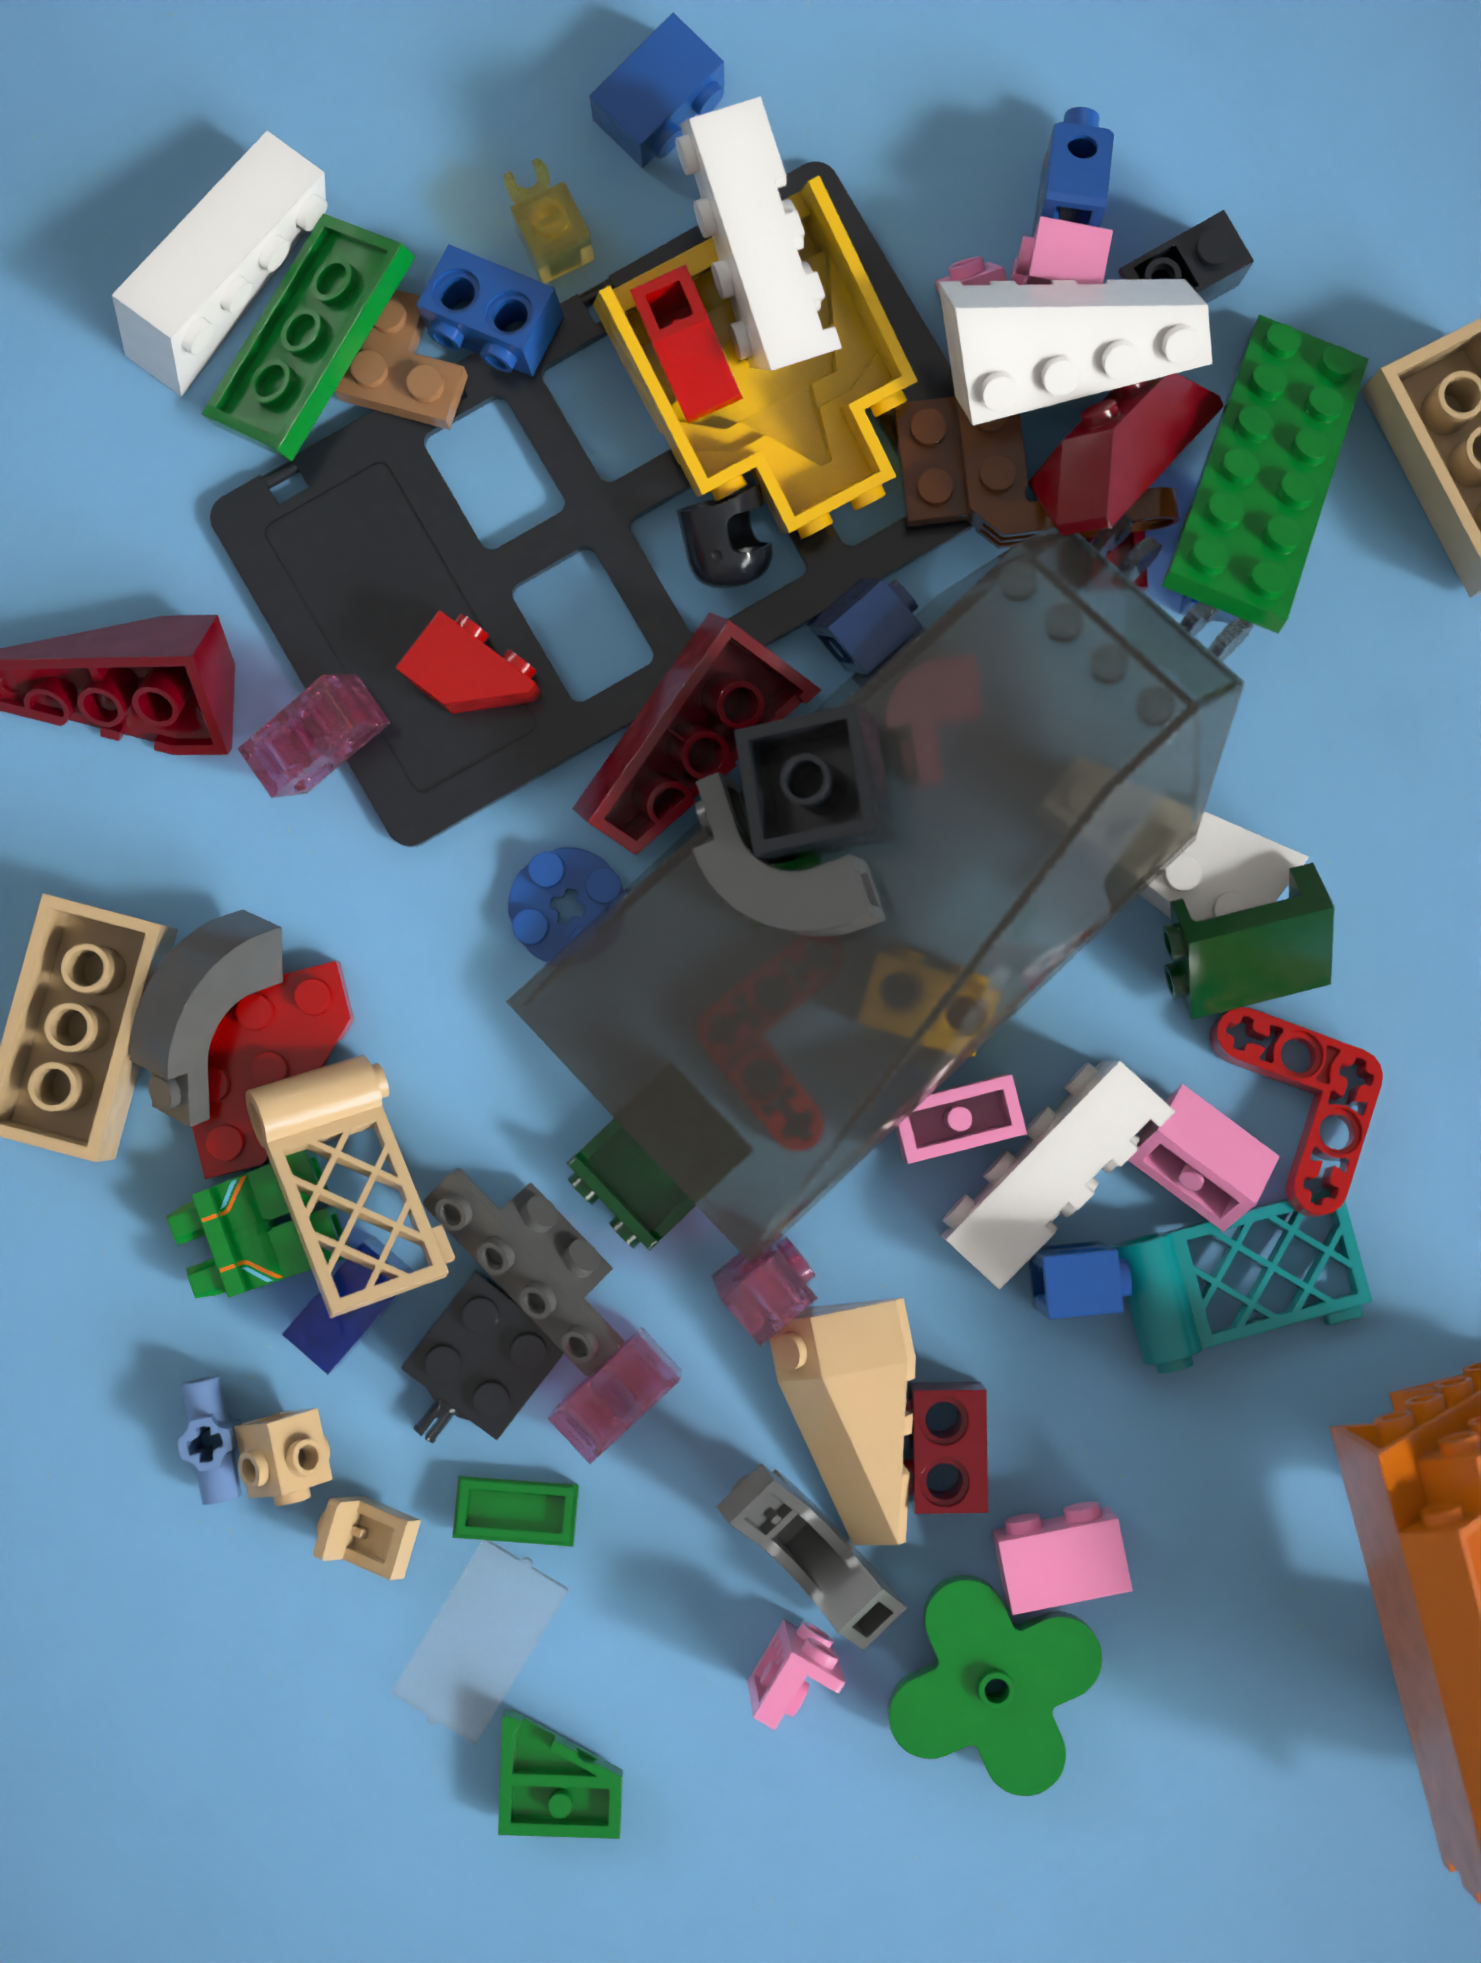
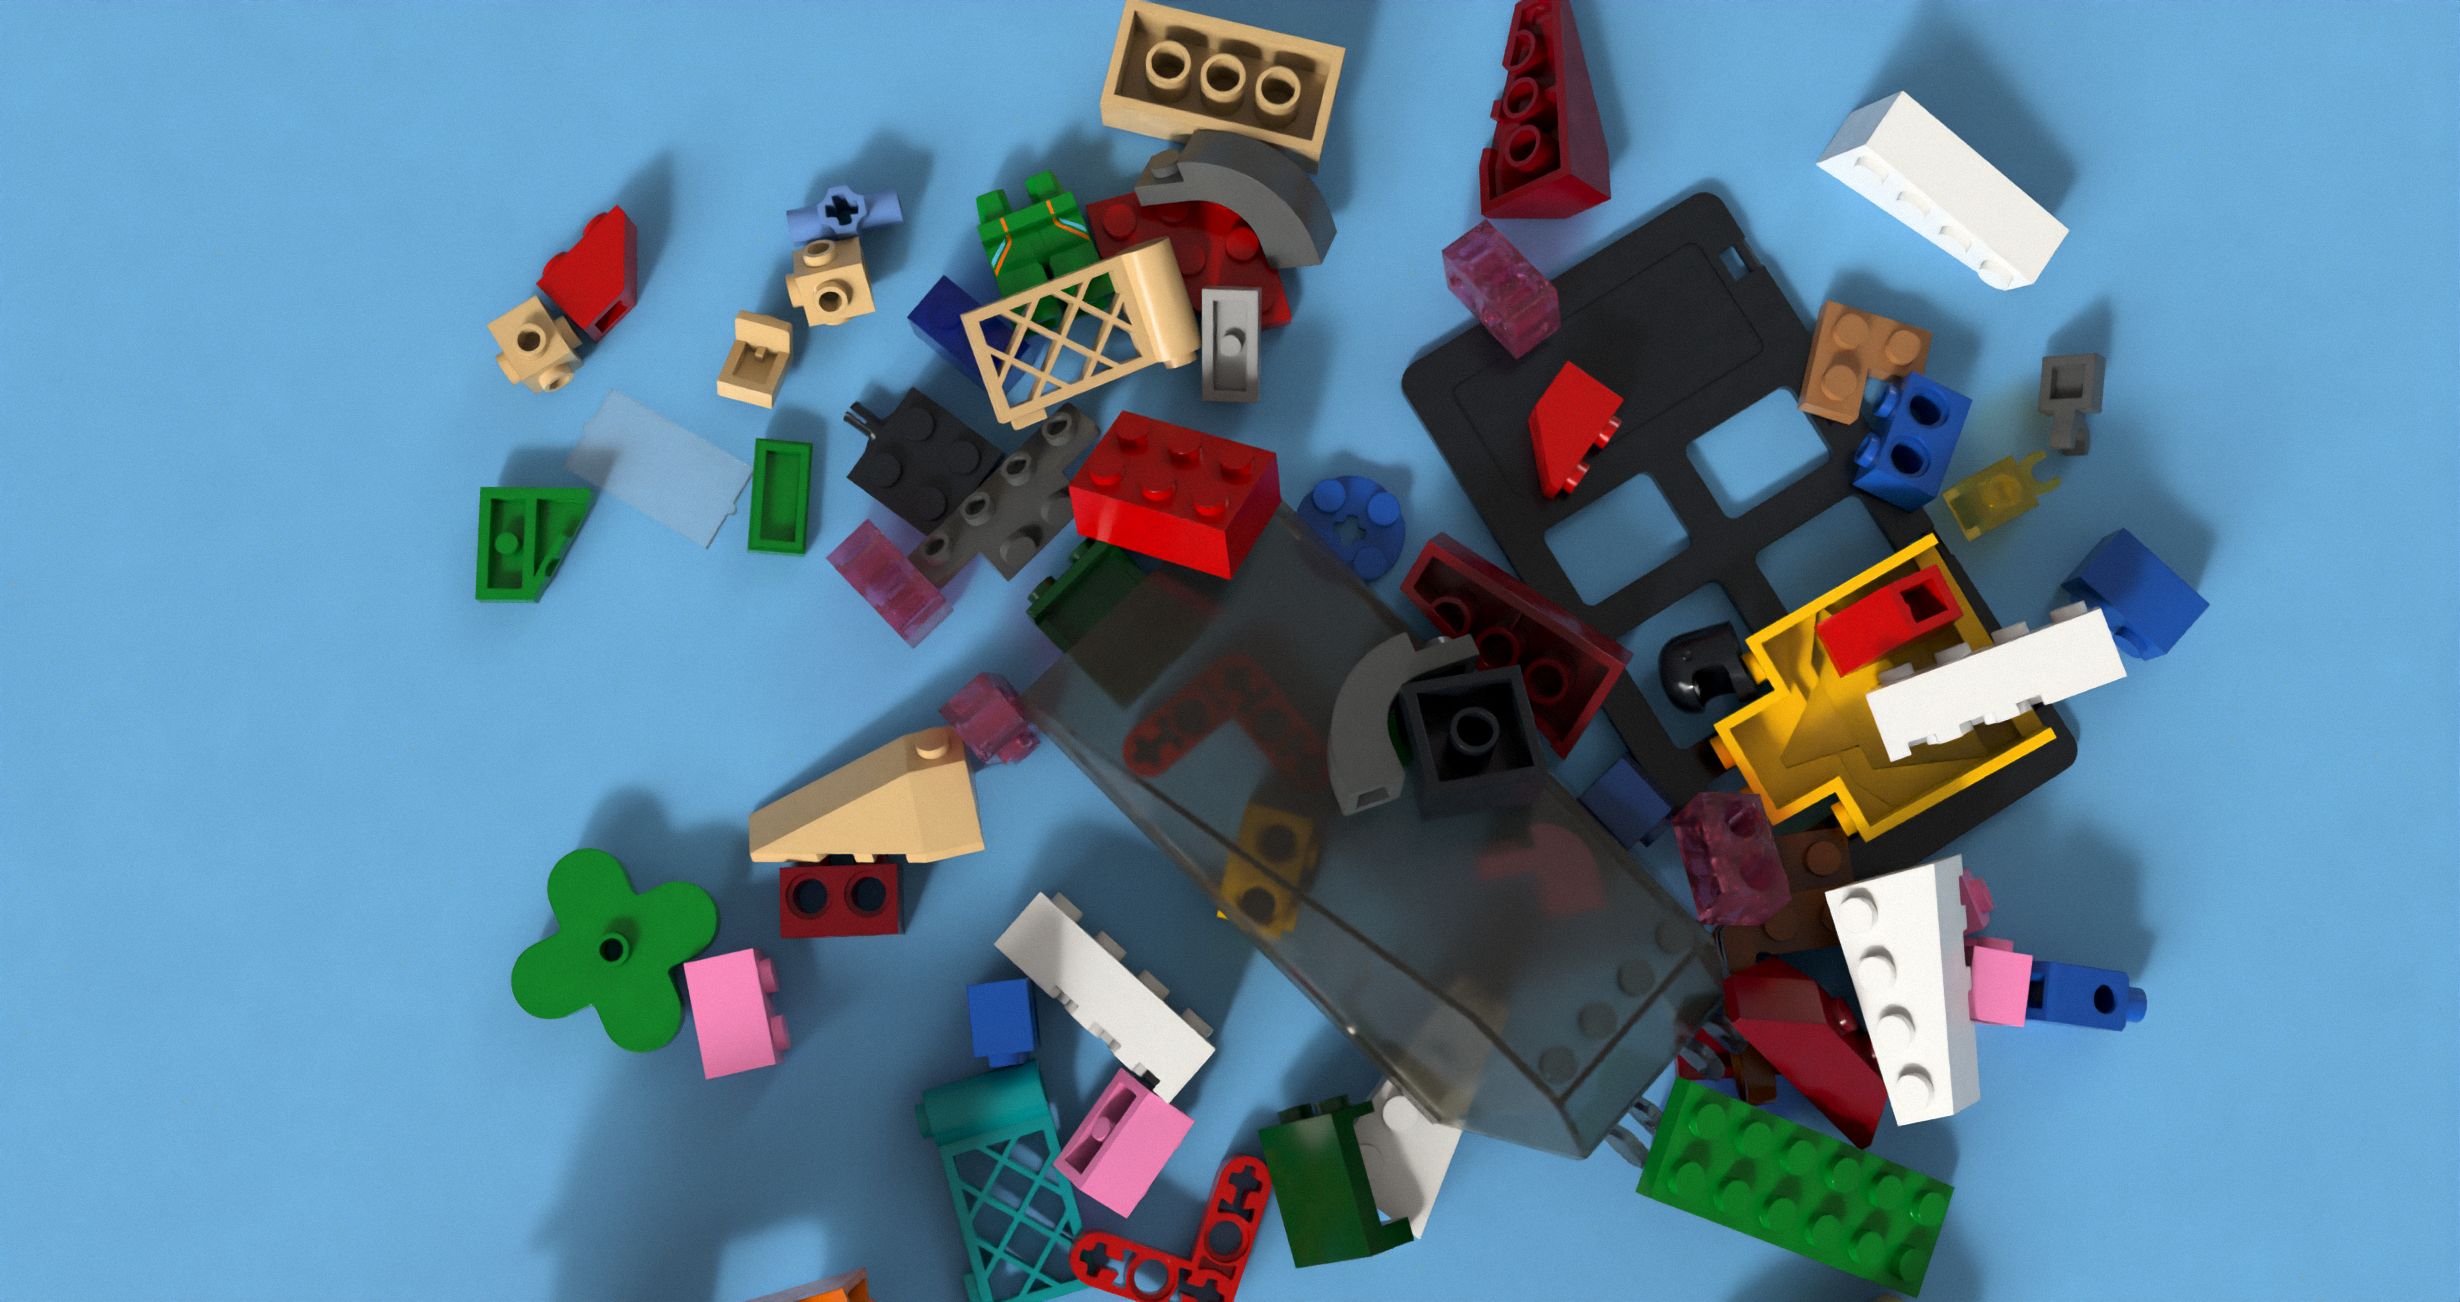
camera: 85 degrees right, 5 degrees down
green plate [201,213,415,462] -> none
dark grey arch [716,1464,907,1650] -> none
bright pink bracket [747,1619,845,1730] -> none
bright pink brick [888,1074,1027,1164] -> none
black slope [1118,210,1254,303] -> none
none -> tan brick [487,295,585,395]
none -> red slope [536,205,637,344]
none -> red brick [1068,410,1281,580]
none -> light grey plate [1202,285,1262,403]
none -> clear pink brick [1671,792,1792,926]
none -> dark grey plate [2038,353,2106,456]

